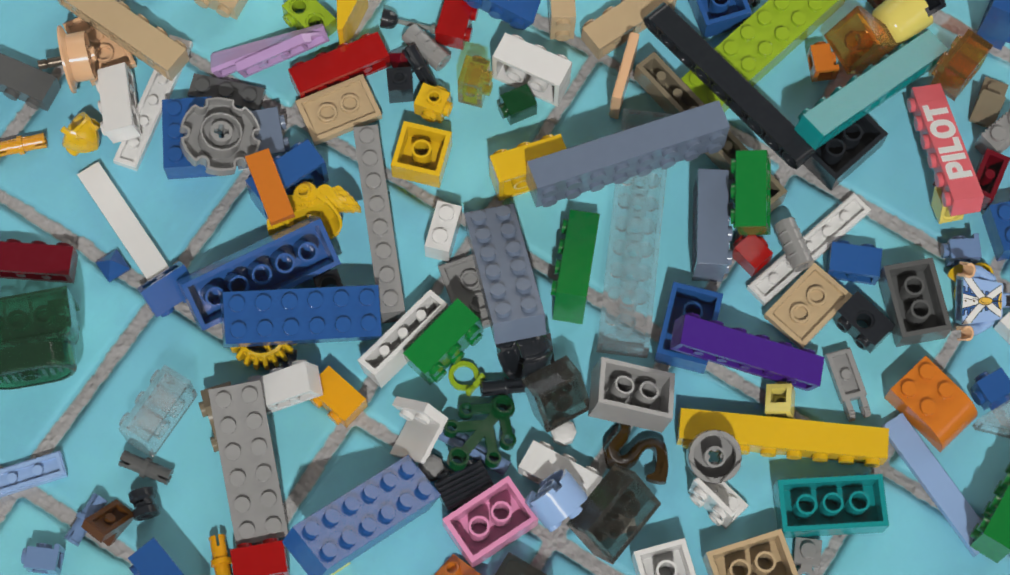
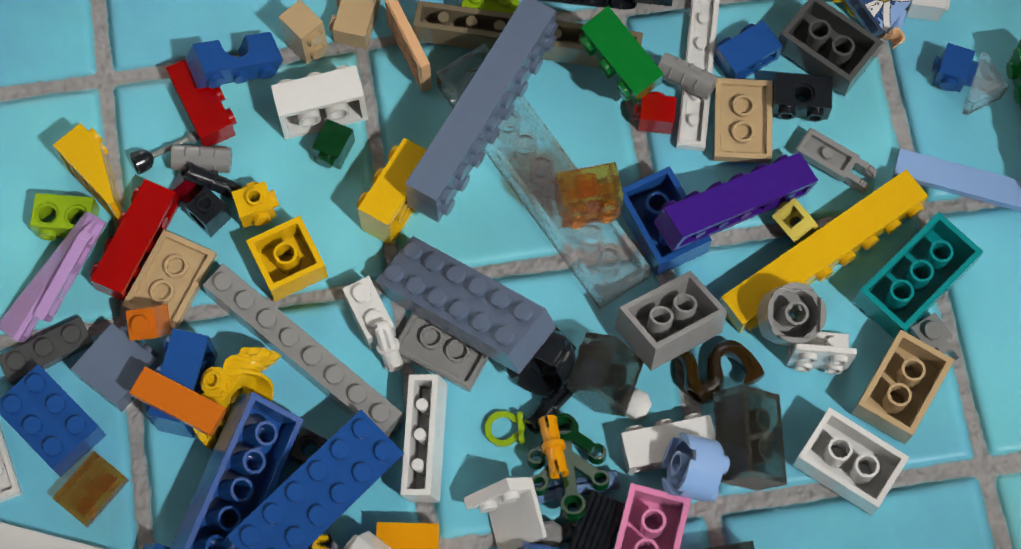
camera: 40 degrees left, 0 degrees up
light grey piece [180,97,261,176] -> none
green brick [403,298,483,385] -> none
clear yellow brick [458,55,493,108] -> none
green wedge [551,209,600,324] -> none
sand blue brick [692,169,733,282] -> none
orange brick [884,356,978,452] -> none
none -> clear orange plate [52,451,129,528]
none -> orange brick [126,304,171,341]
none -> white axle [374,320,403,372]
none -> light orange pin [538,415,569,479]
none -> clear orange brick [554,162,624,229]

